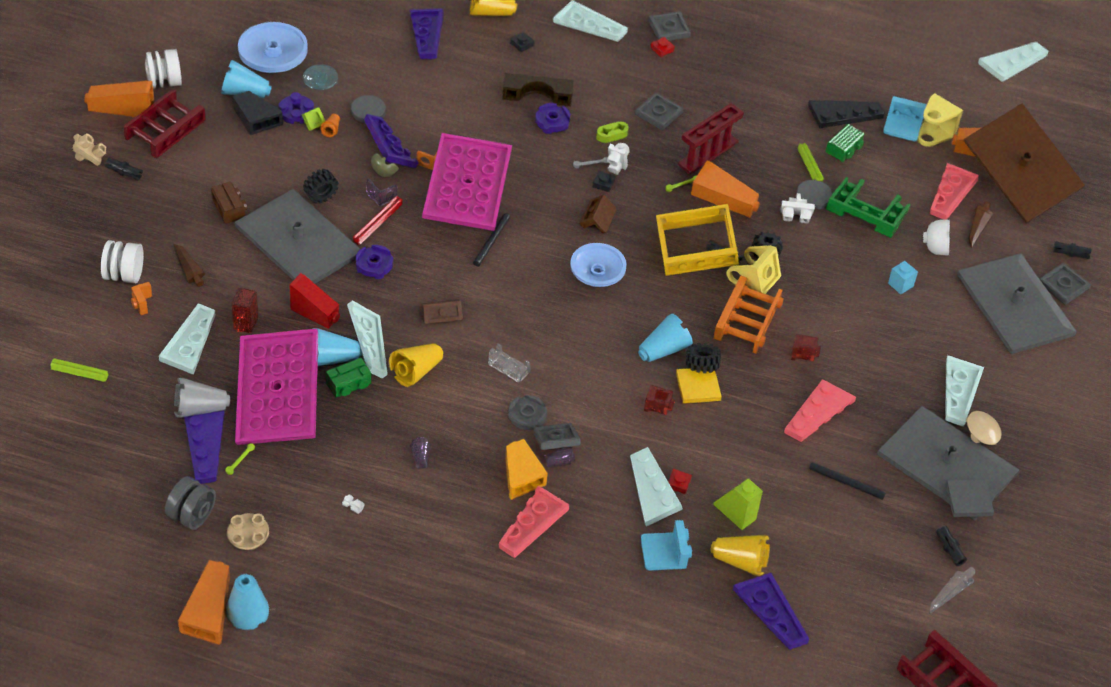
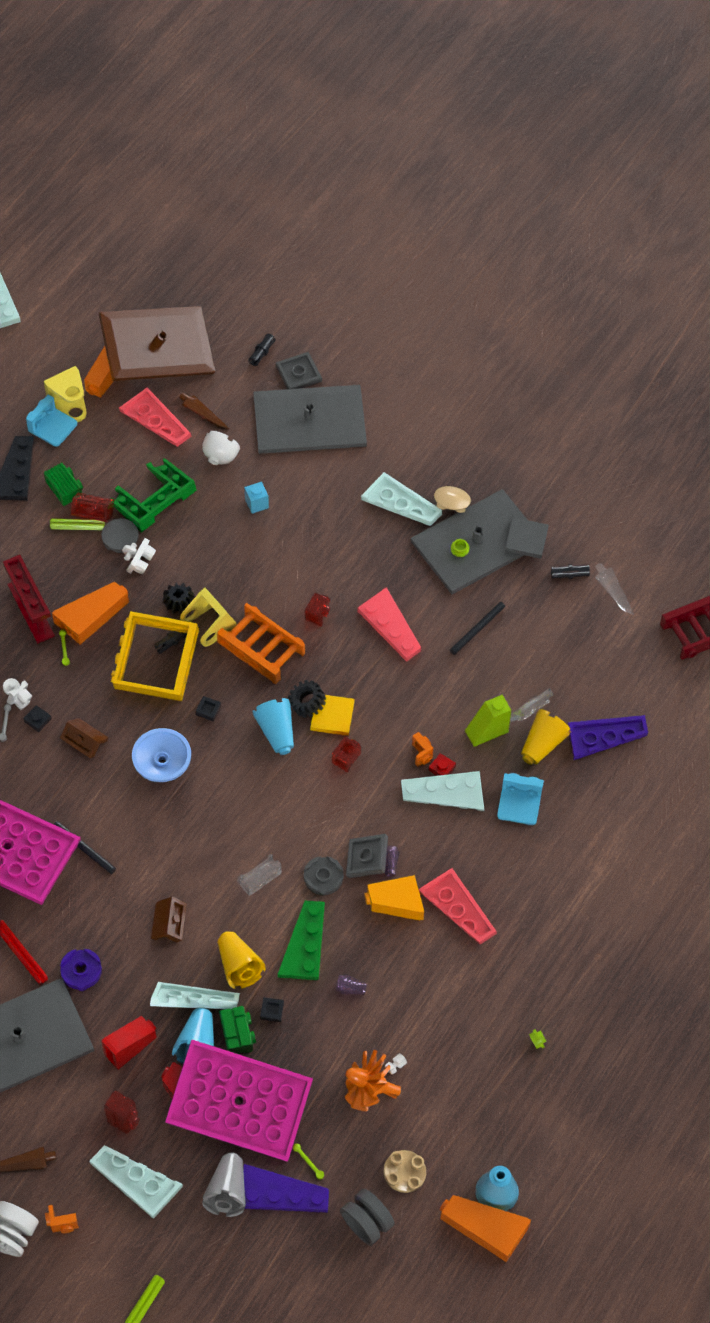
camera: 70 degrees left, 10 degrees up
none -> clear red brick [71,492,114,522]
none -> black plate [195,696,221,722]
none -> black plate [260,997,284,1022]
none -> green wing [278,900,325,980]
none -> orange piece [345,1050,401,1112]
none -> orange bracket [412,732,433,767]
none -> lime plate [451,539,469,557]
none -> clear plate [510,688,554,722]
none -> lime plate [529,1029,547,1049]

